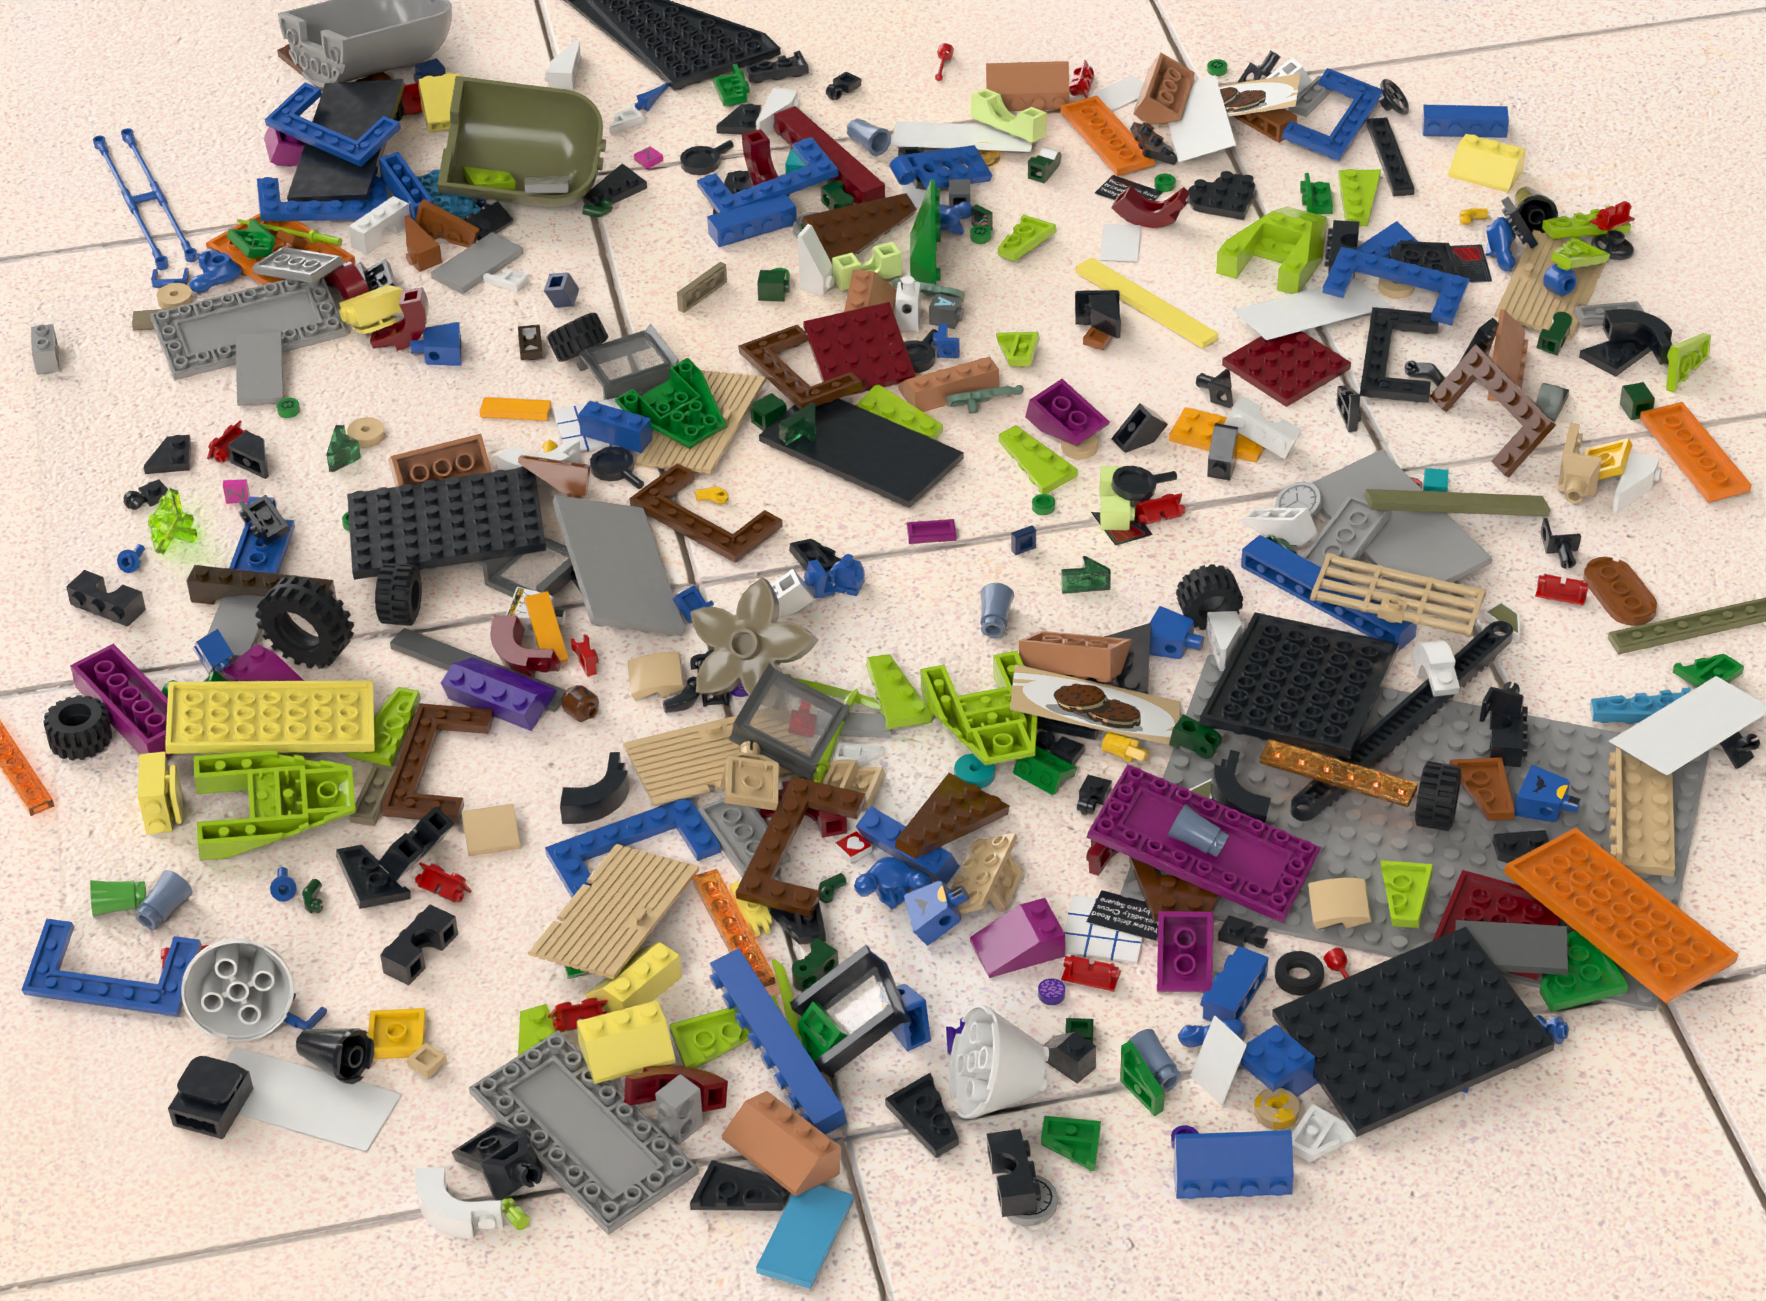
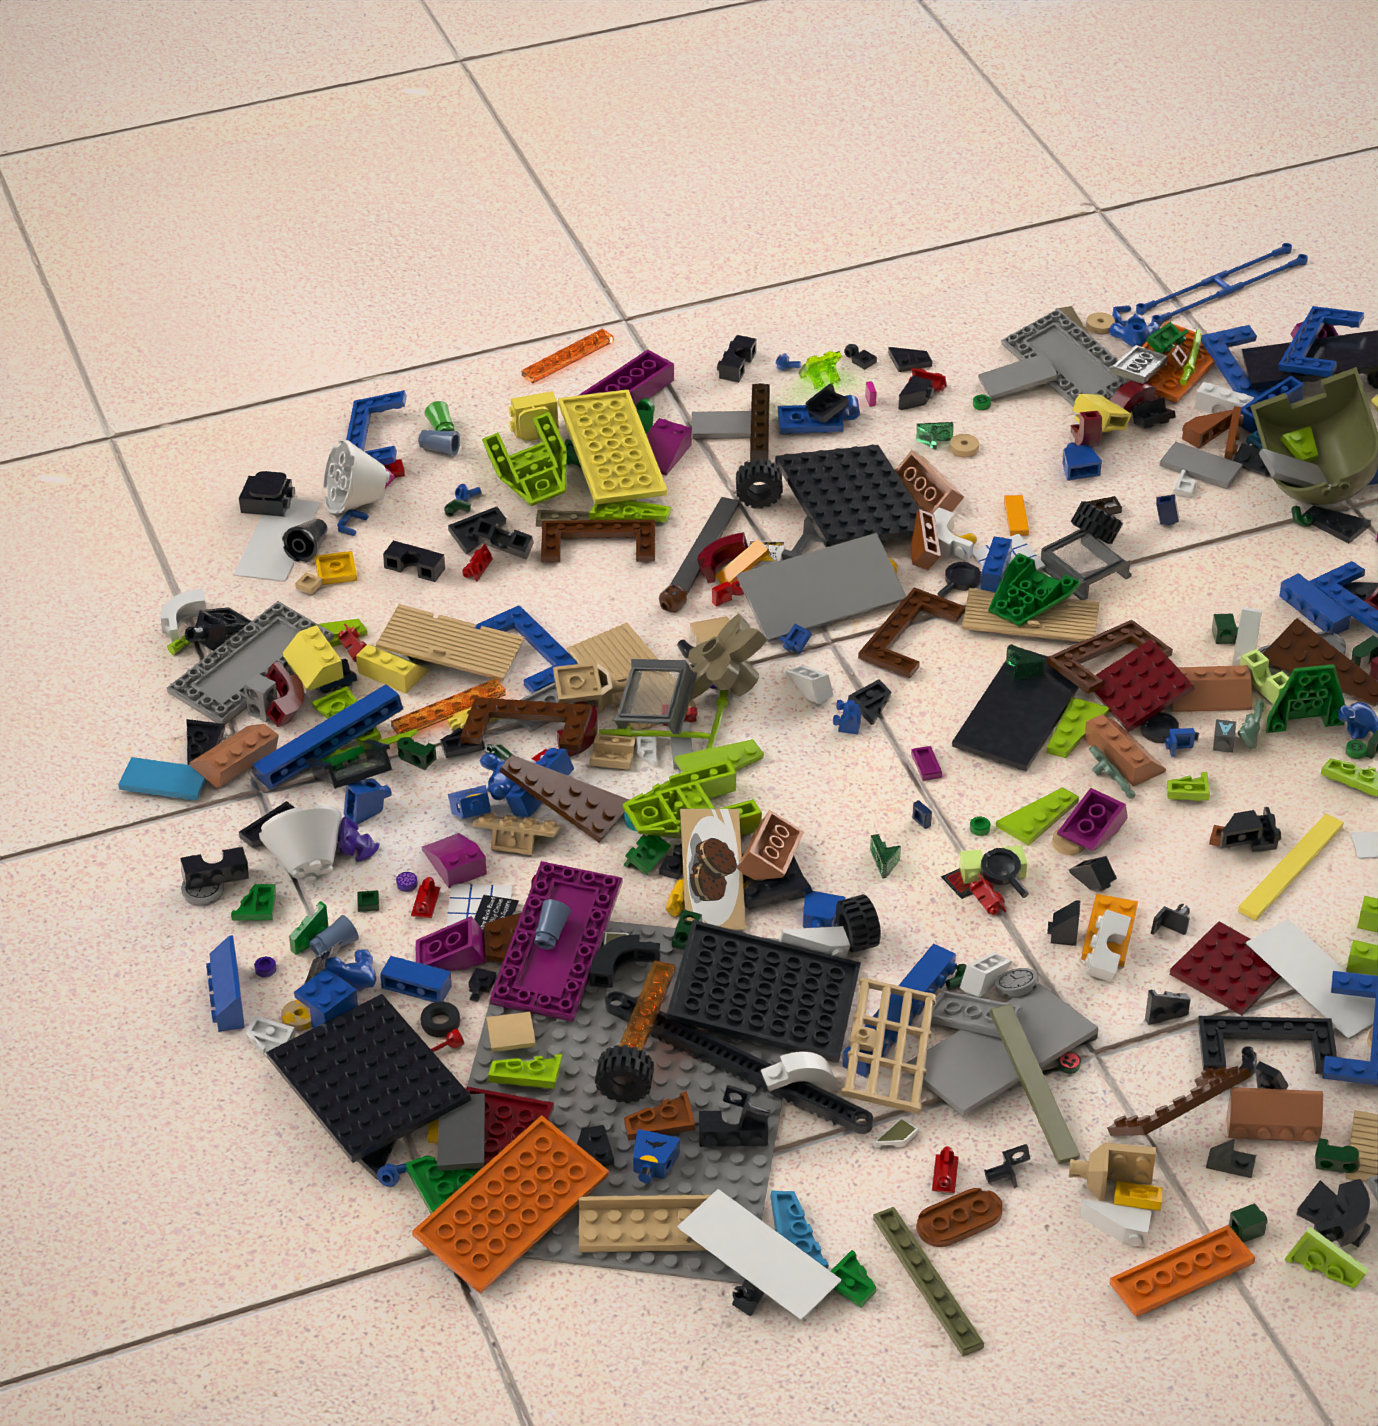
camera: 80 degrees right, 0 degrees up
light grey brick [31,324,59,375] -> none
black tyre [43,695,112,761] -> none
blue arch [193,629,234,674] -> none
black tyre [255,575,354,669] -> none
dark purple slope [440,657,557,731] -> none
tan slope [462,803,520,856] -> none
black arch [560,752,629,824] -> none
dark tan tile [677,261,727,313] -> none
yellow arm [695,486,729,504] -> none
dark green brick [750,393,787,431] -> none
blue bracket [804,560,836,599] -> none
white torso [896,276,921,333] -> none
sand blue plant [980,583,1014,638] -> none
black slope [1043,1032,1096,1084] -> none
black plate [1077,774,1112,816] -> none
teal brick [1423,468,1449,492] -> none

